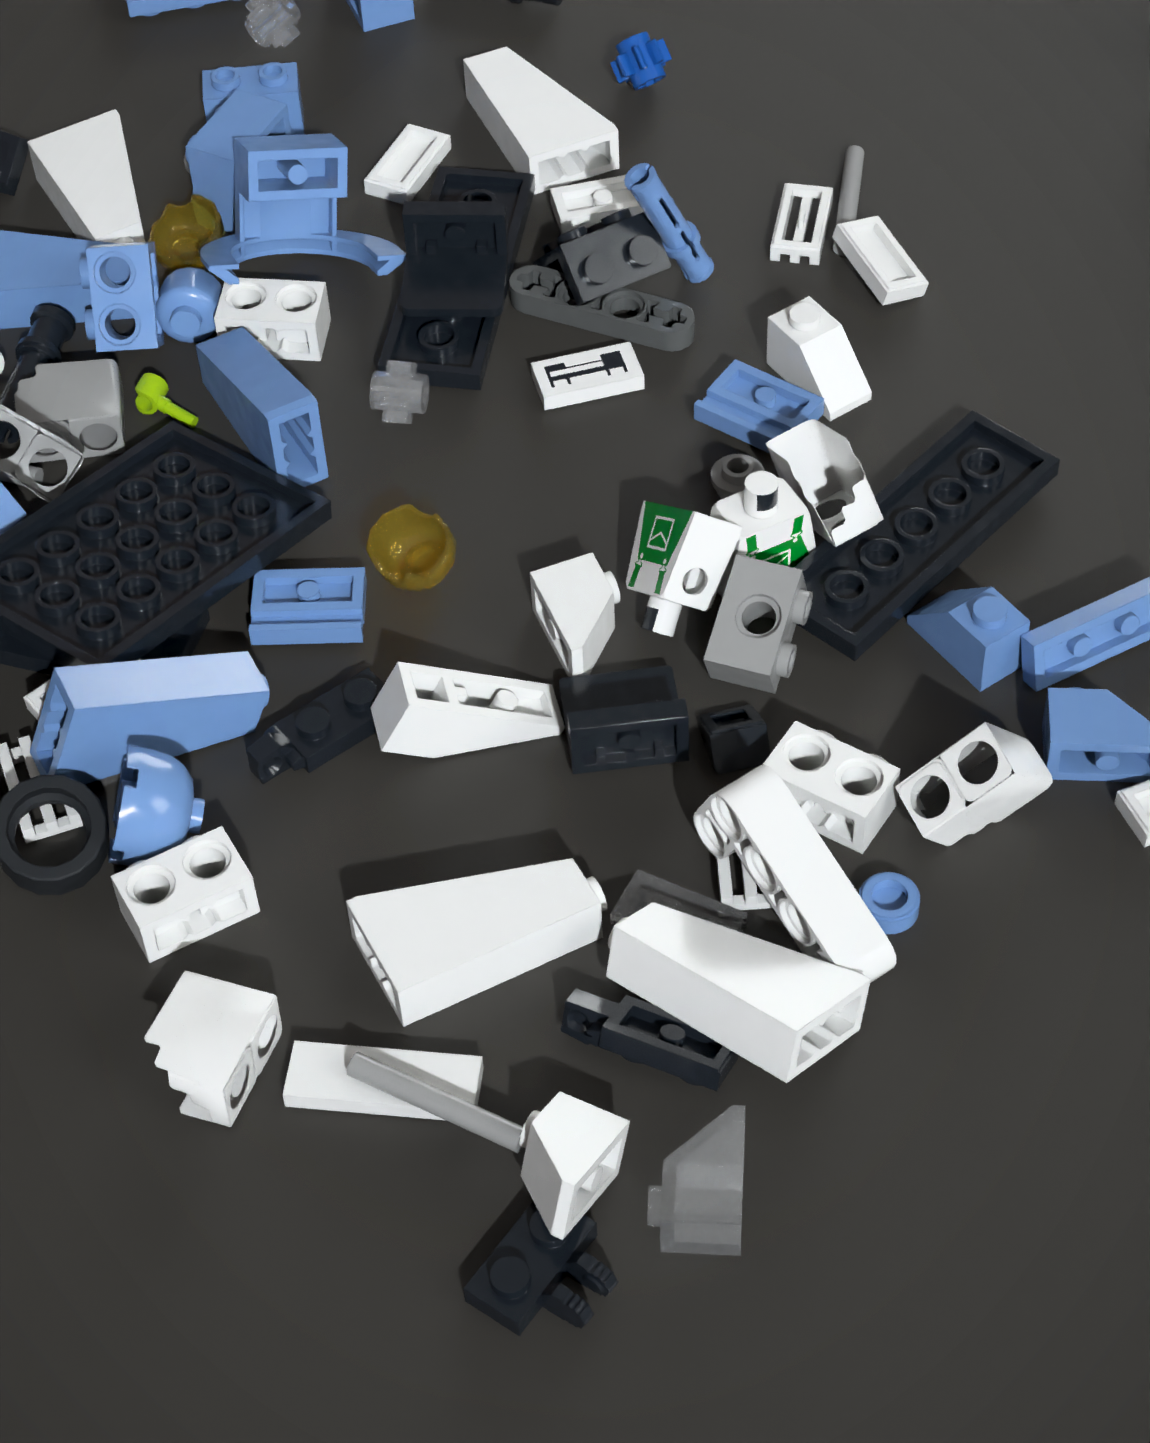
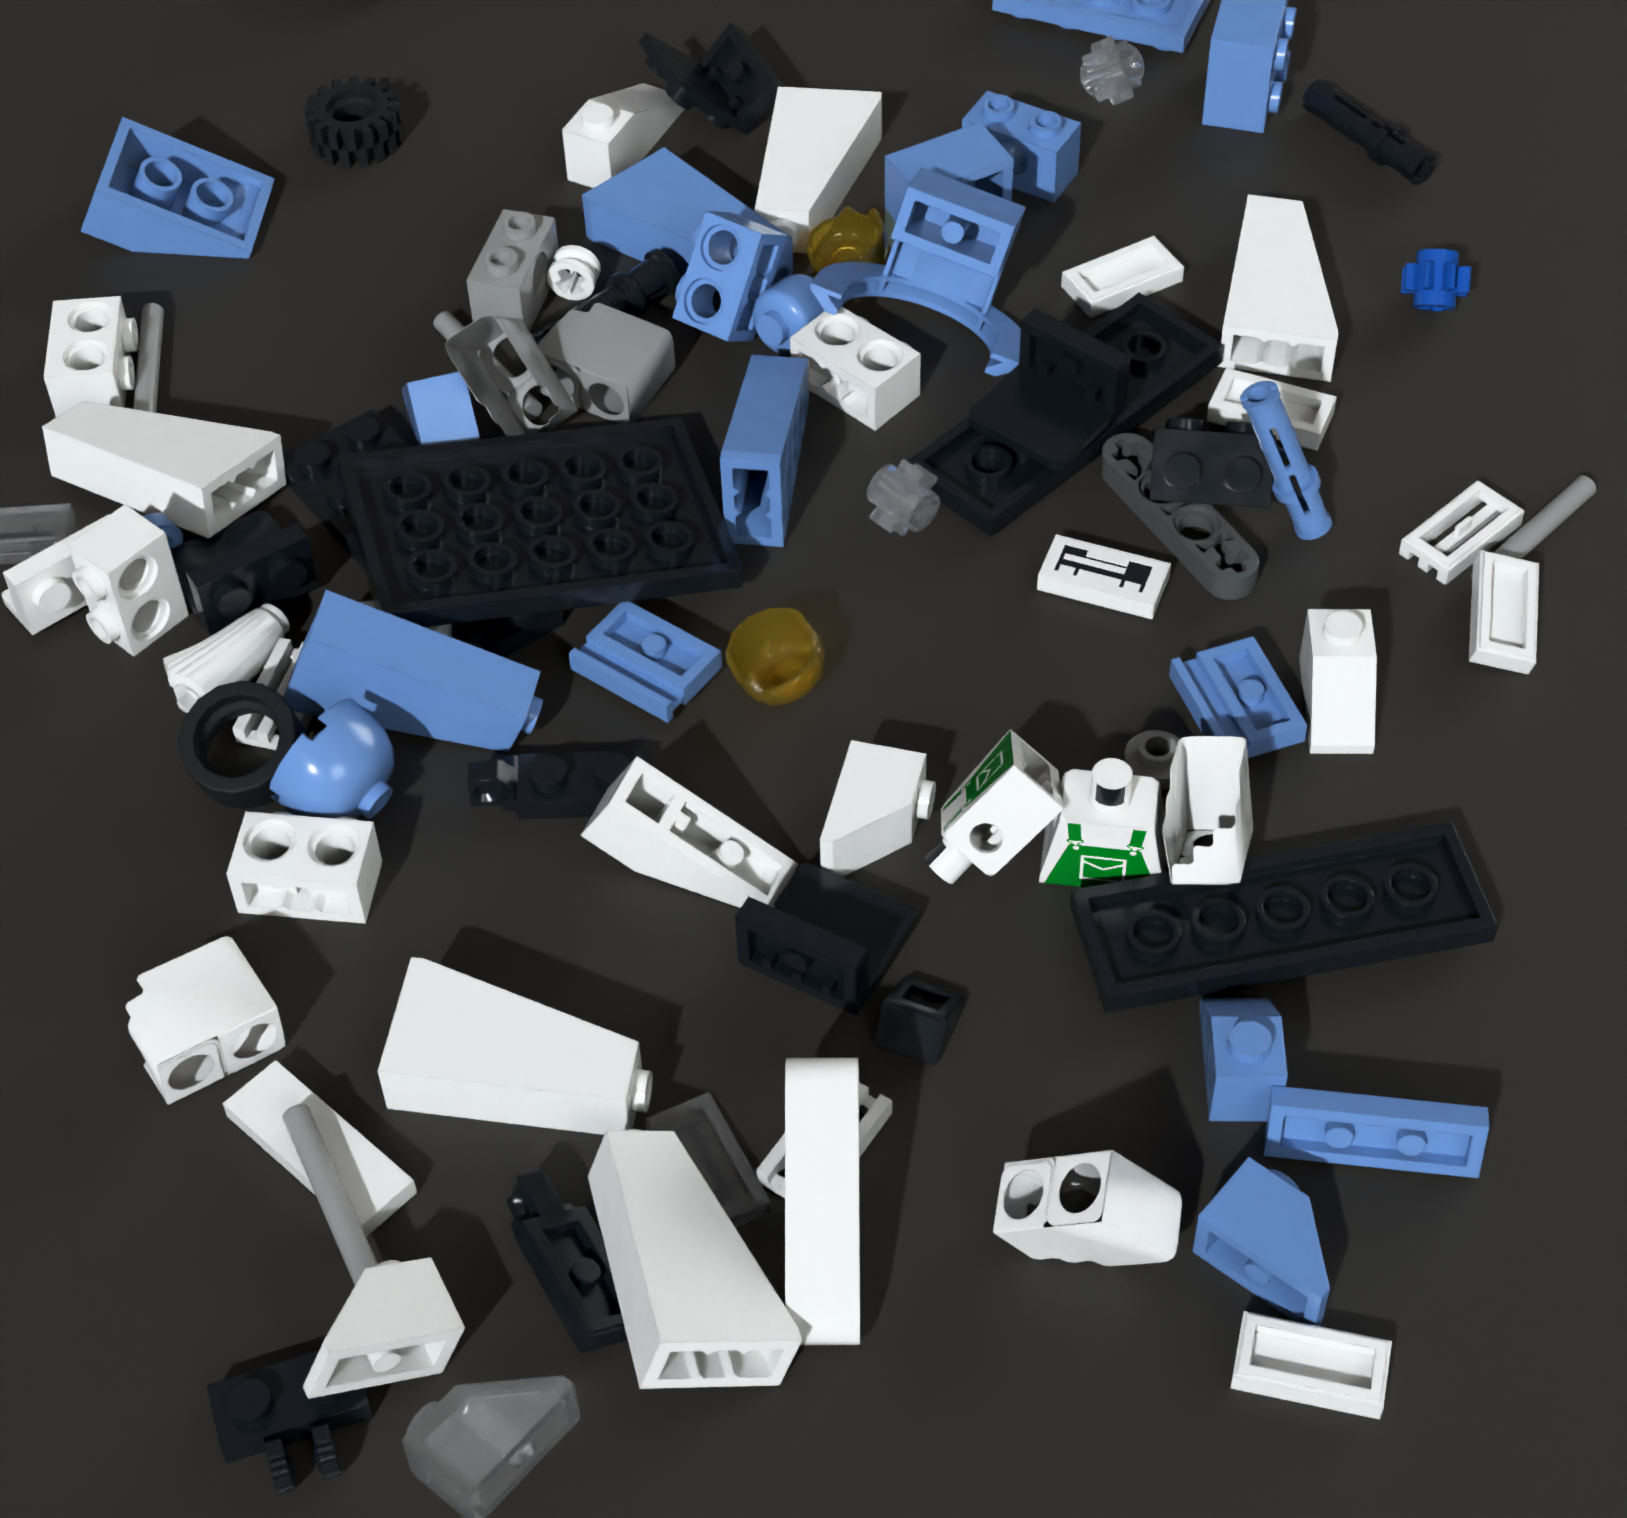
camera: 35 degrees right, 0 degrees up
lime hand [135,373,199,428] -> none
light grey brick [703,554,813,694] -> none
white brick [763,721,900,854] -> none
medium blue tile [859,872,920,934] -> none

